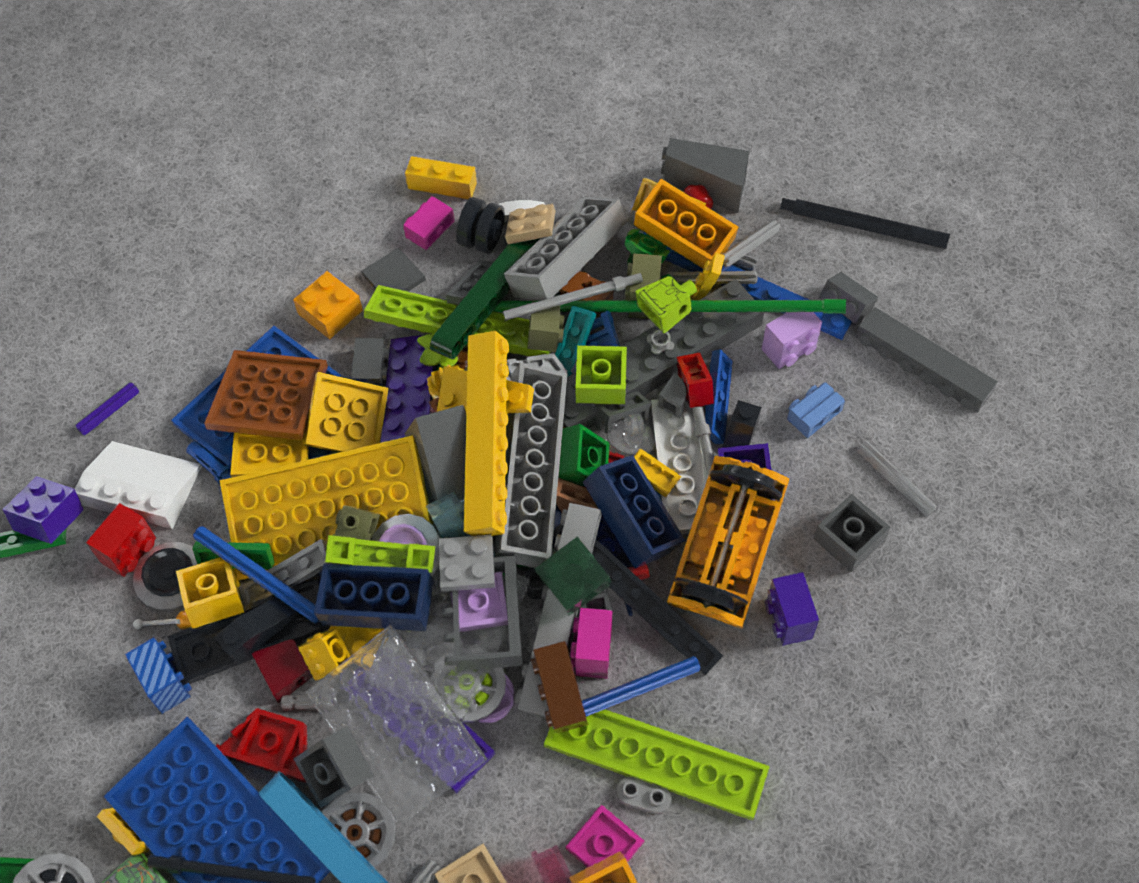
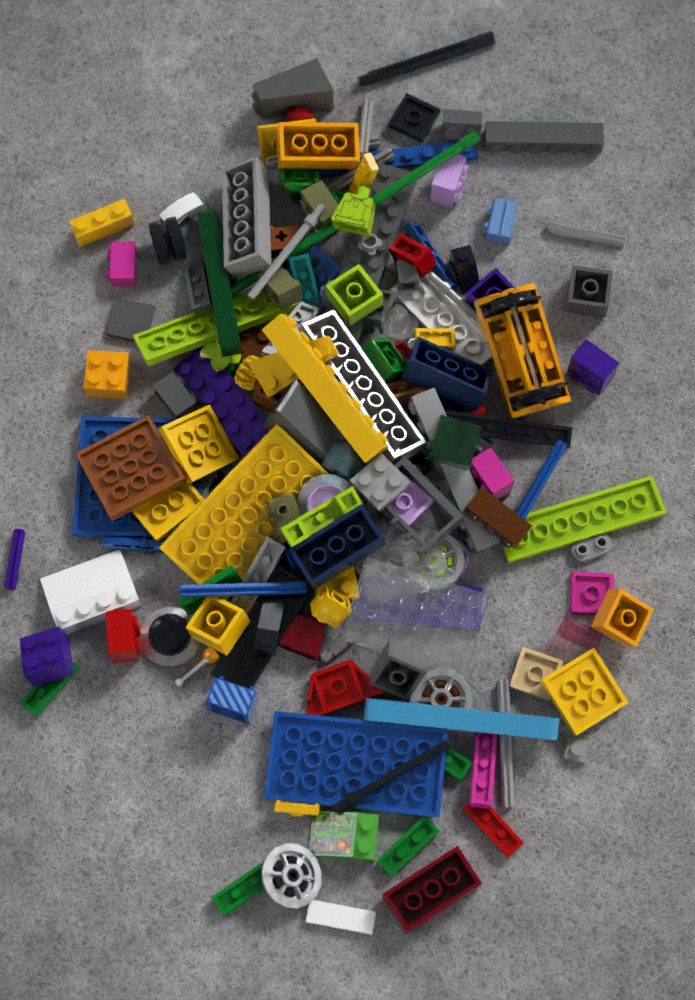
camera: 40 degrees left, 10 degrees up
tan plate [505,204,555,244] -> none
none -> black plate [388,93,441,143]

